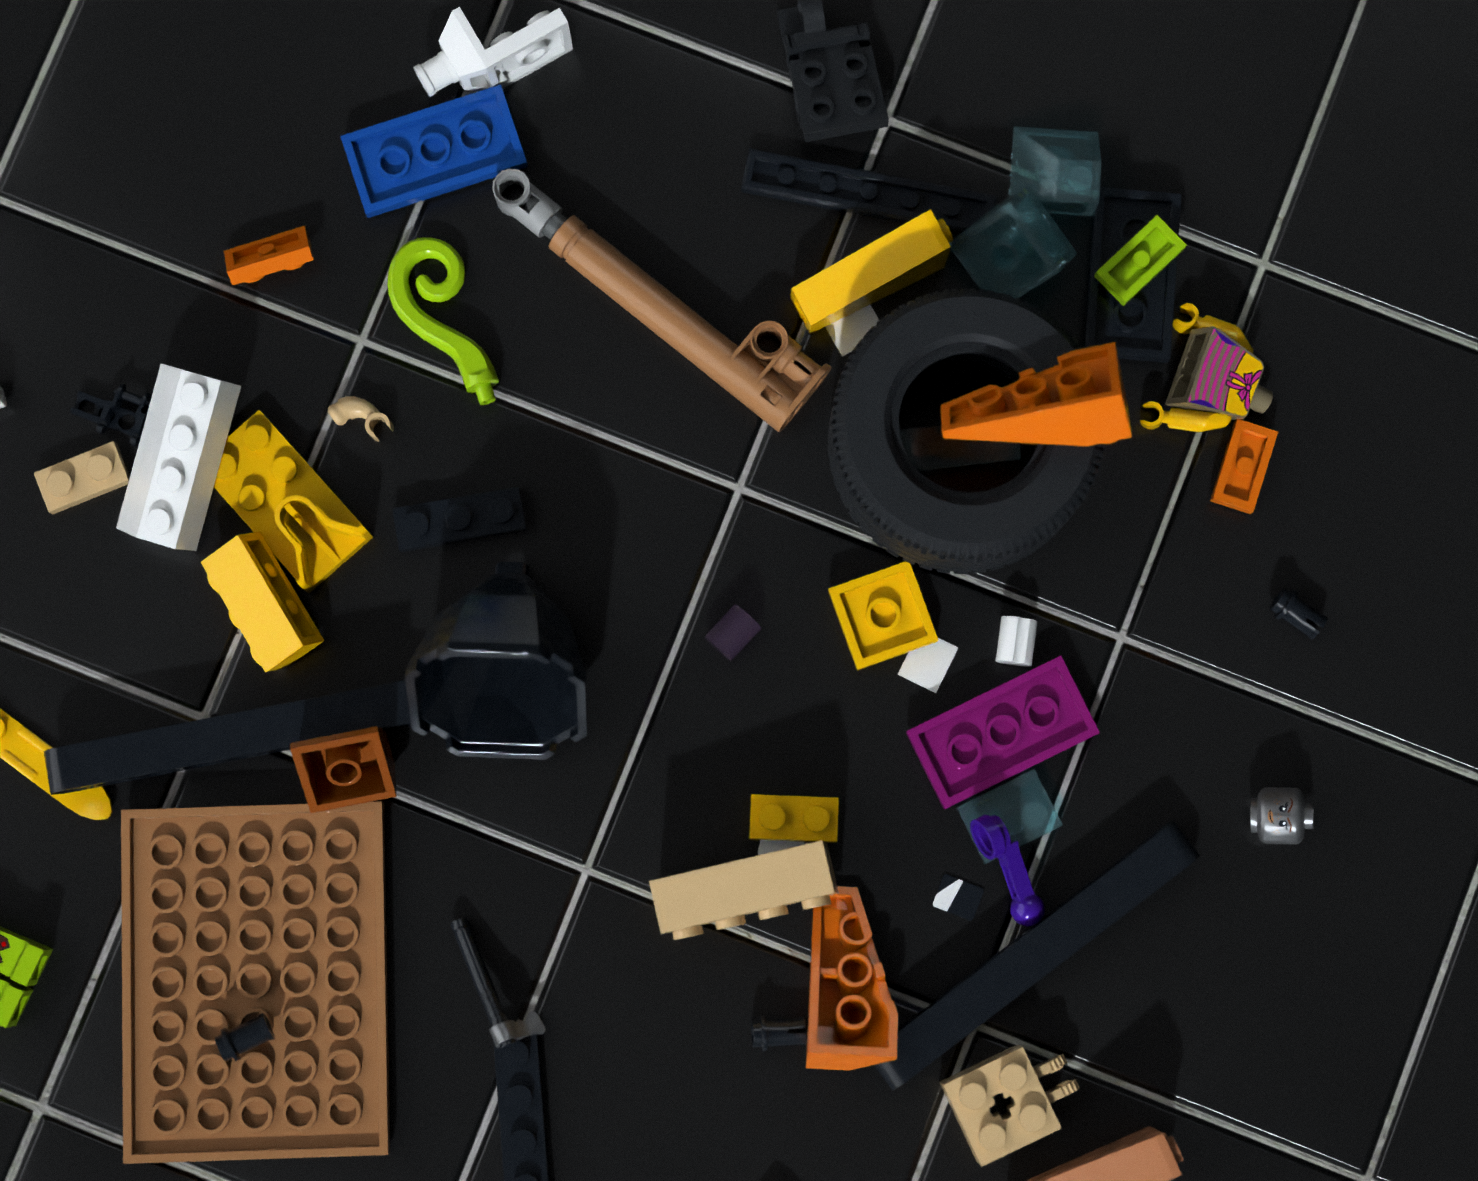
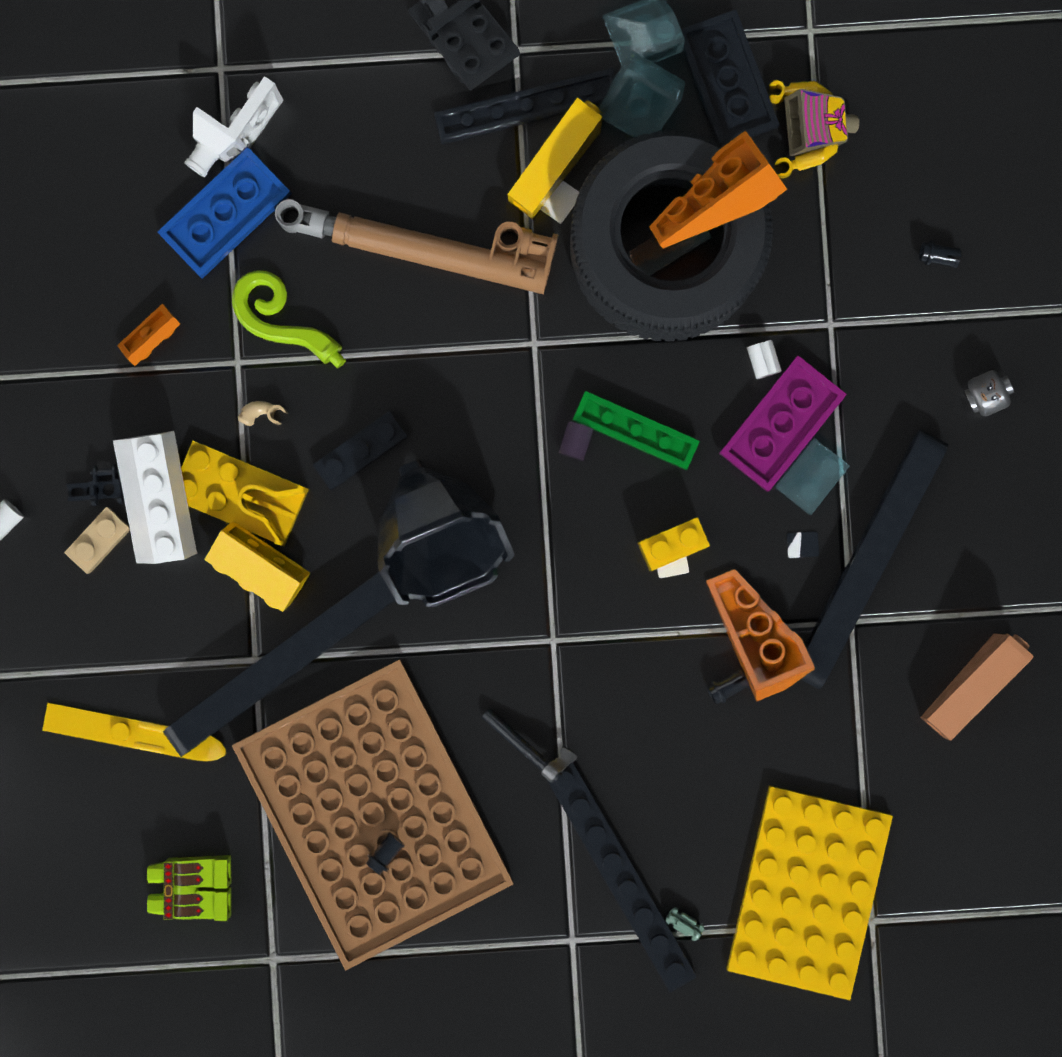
camera: 20 degrees left, 5 degrees up
dark orange slope [290,726,397,813] -> none
tan brick [649,840,839,940] -> none
yellow plate [828,561,939,671] -> none
white sticker [897,638,958,693] -> none
tan hinge [939,1045,1079,1167] -> none
dark purple piece [970,814,1045,927] -> none
lime plate [1094,215,1187,306] -> none
orange plate [1210,419,1278,514] -> none
none -> green plate [573,391,700,470]

